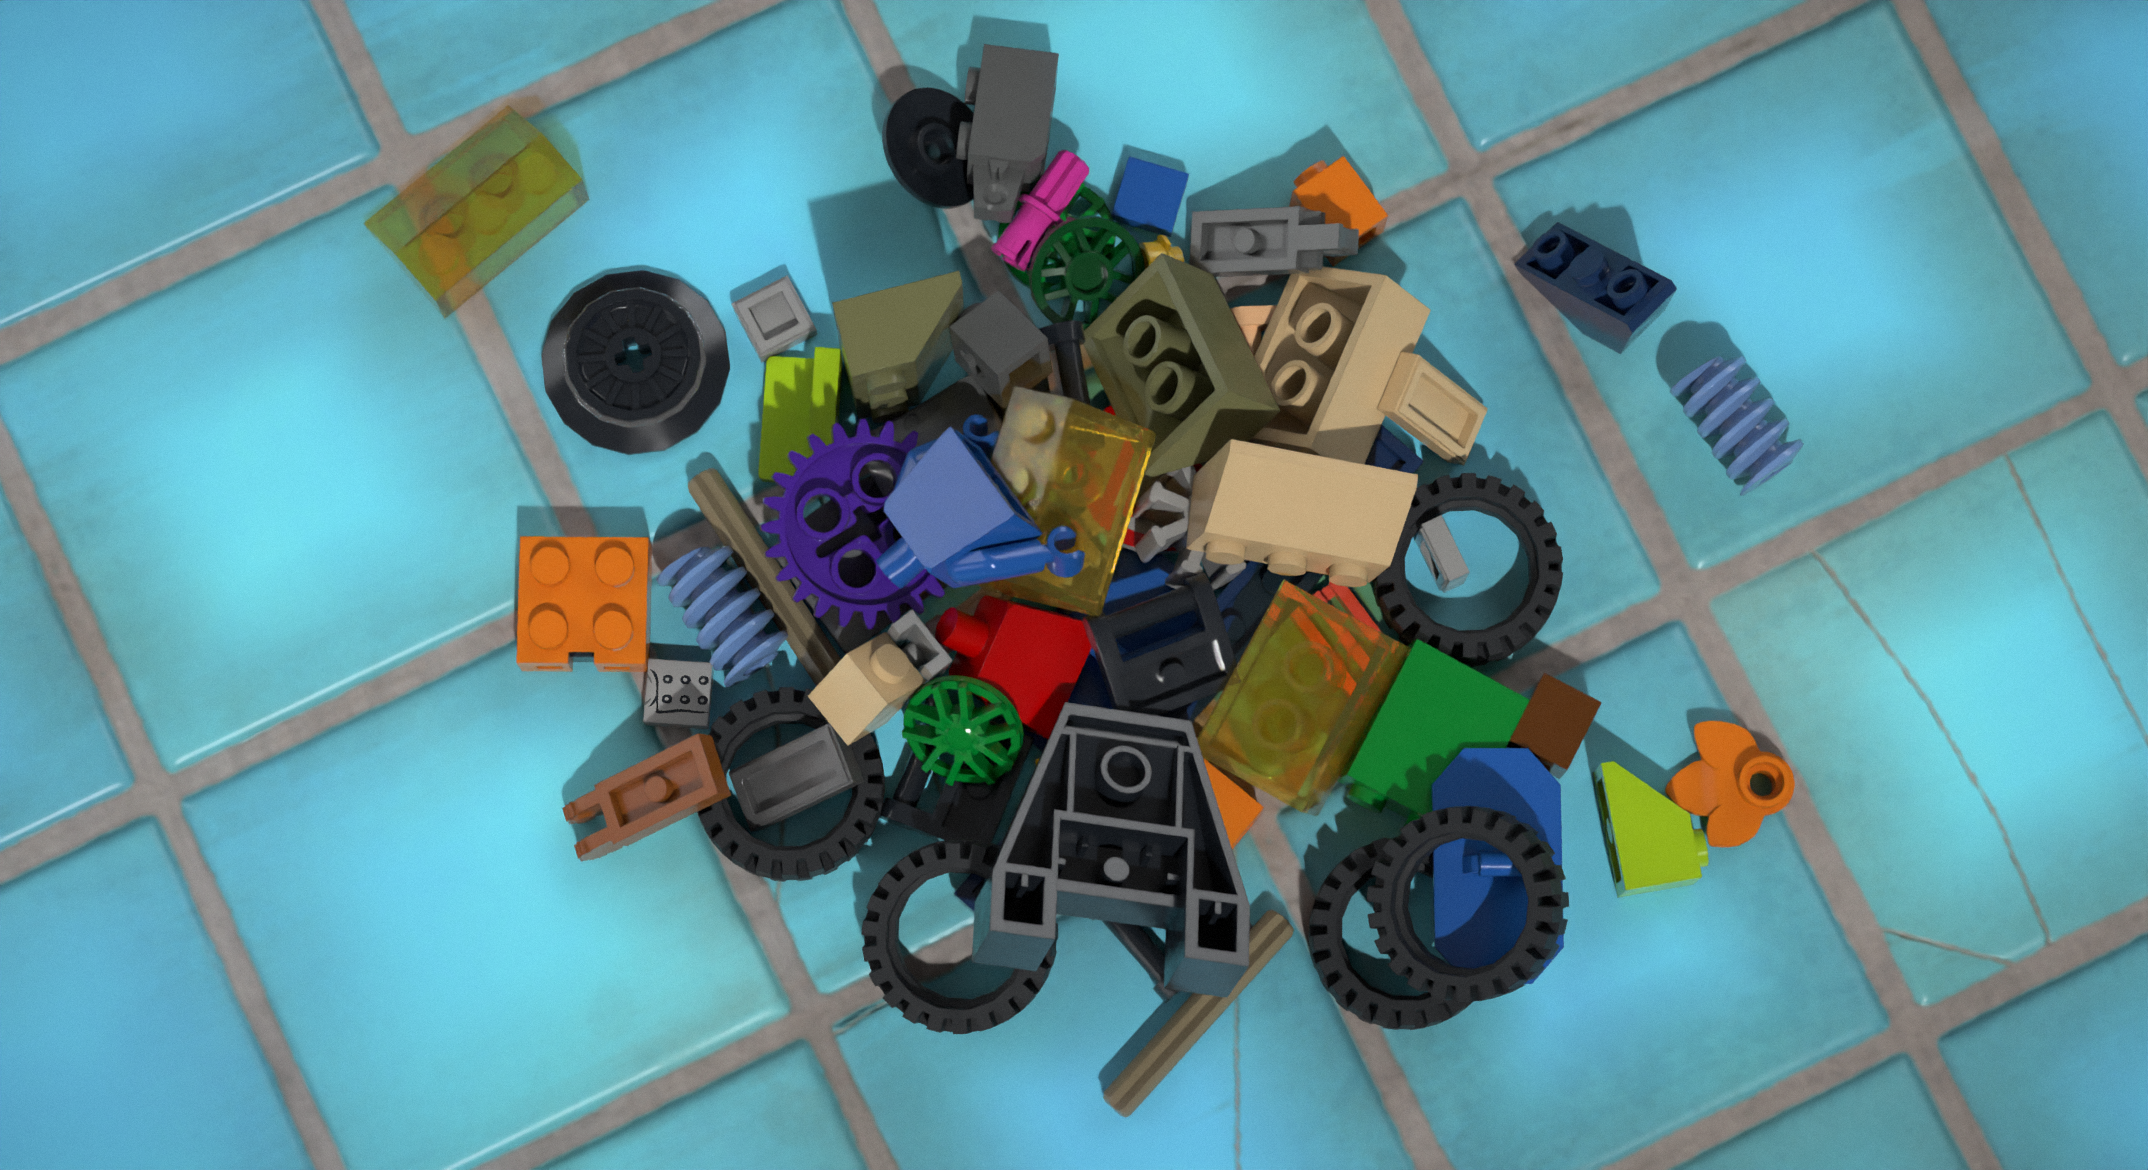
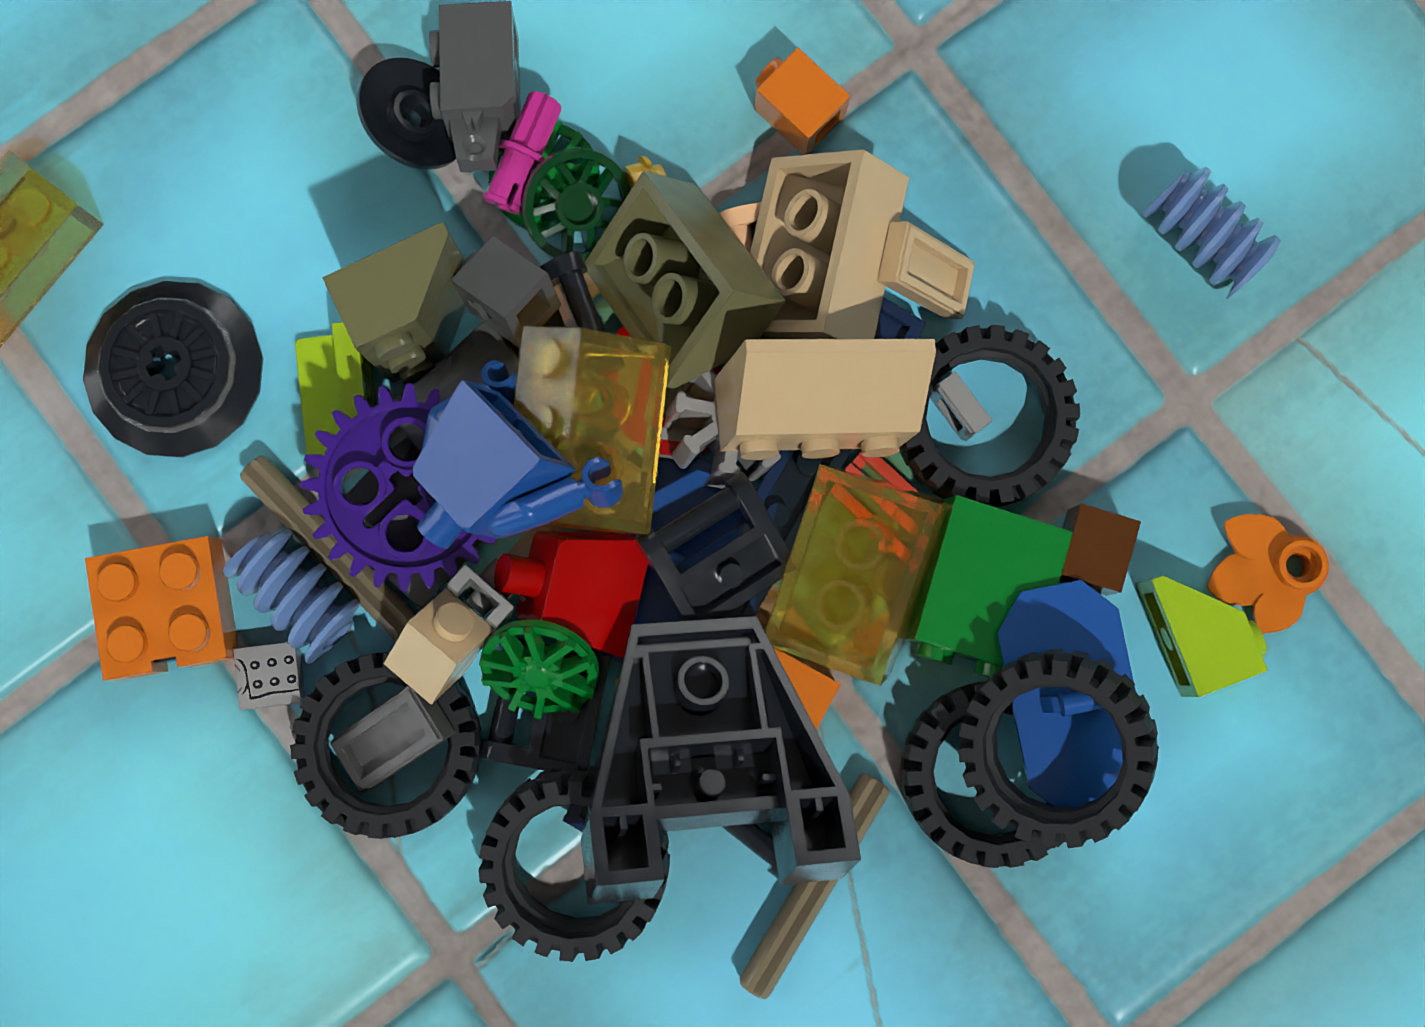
camera: 10 degrees left, 5 degrees up
dark orange hinge [562,733,731,861] -> none
light grey tile [731,275,817,363] -> none
blue tile [1111,156,1189,237] -> none
dark grey hinge [1189,206,1359,277] -> none
dark blue slope [1514,222,1677,354] -> none

